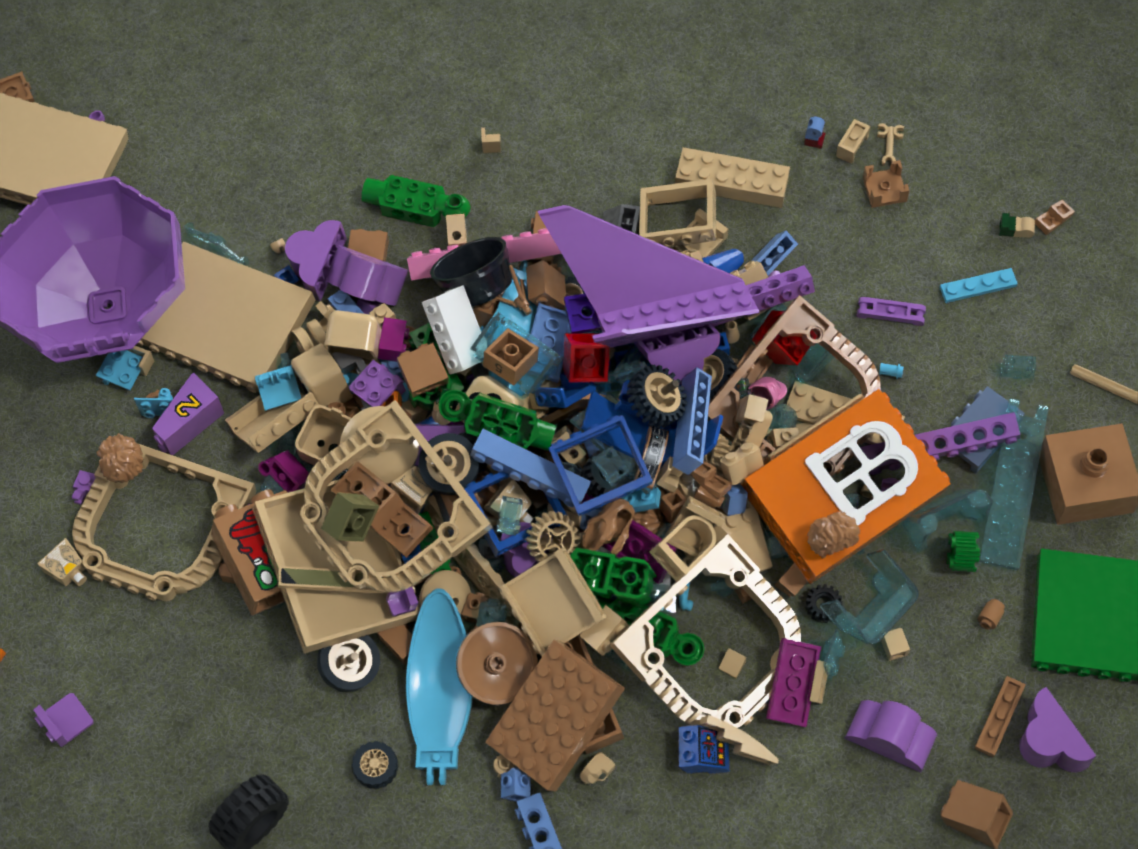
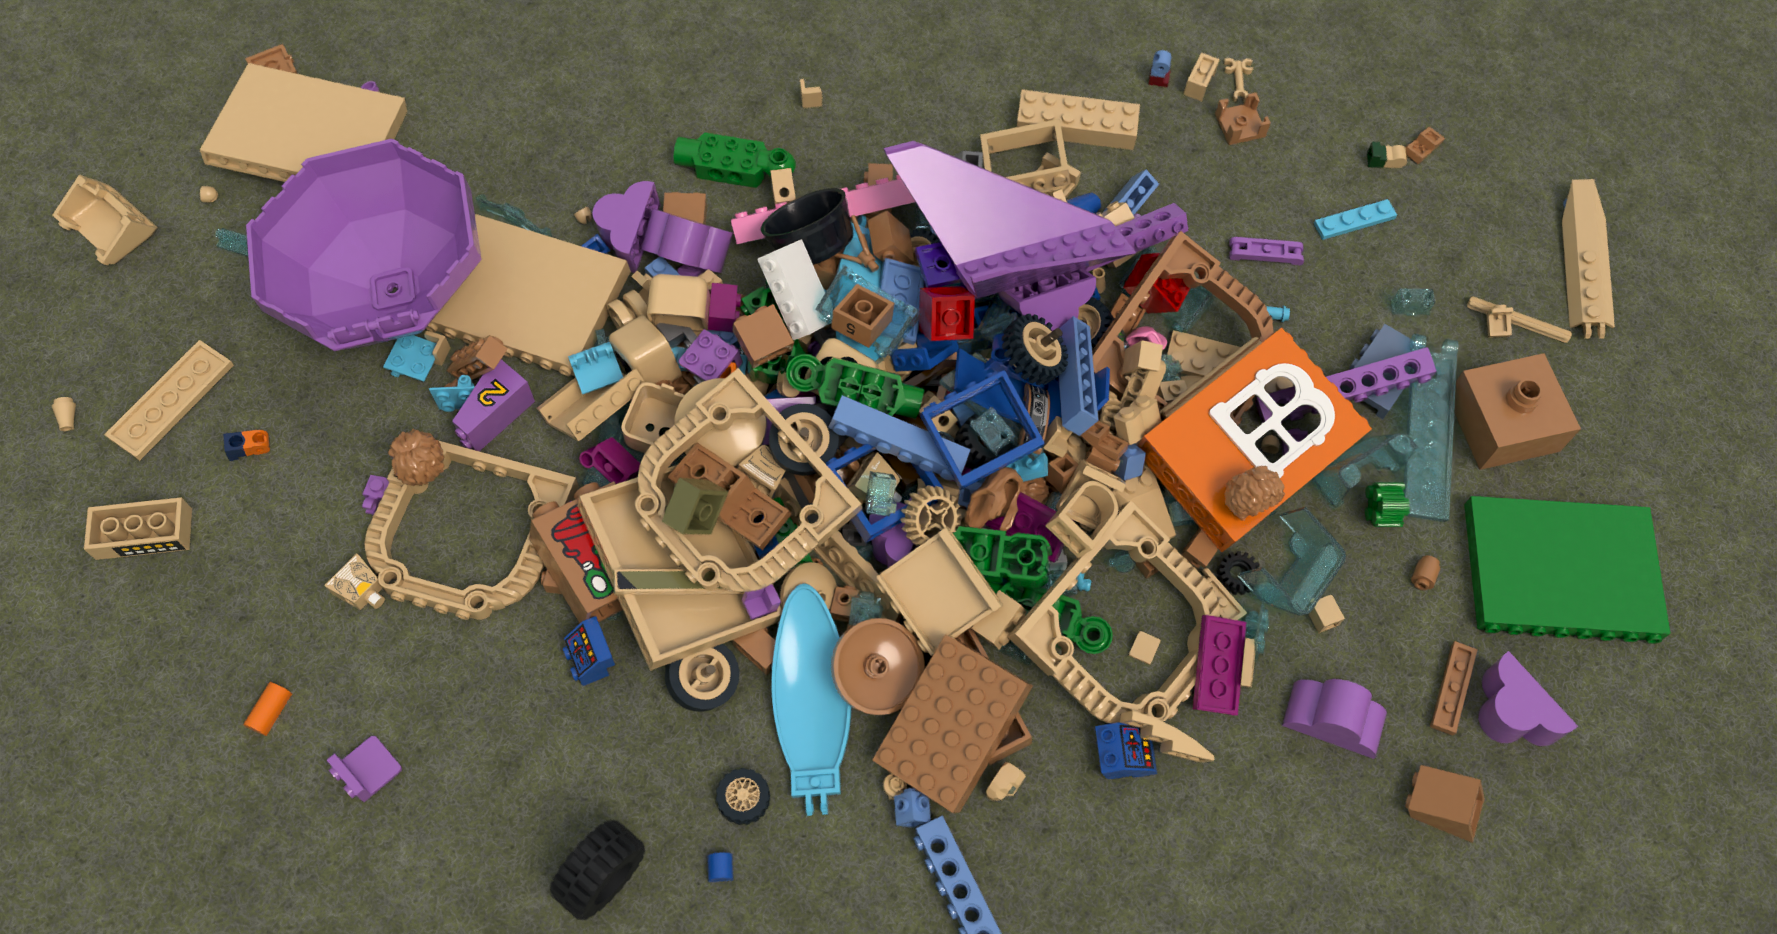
camera: 10 degrees left, 0 degrees up
none -> medium nougat brick [446,335,508,380]
none -> blue piece [563,616,615,686]
none -> blue brick [707,853,734,882]
none -> tan hinge [1202,568,1247,621]
none -> tan bracket [1486,305,1513,338]

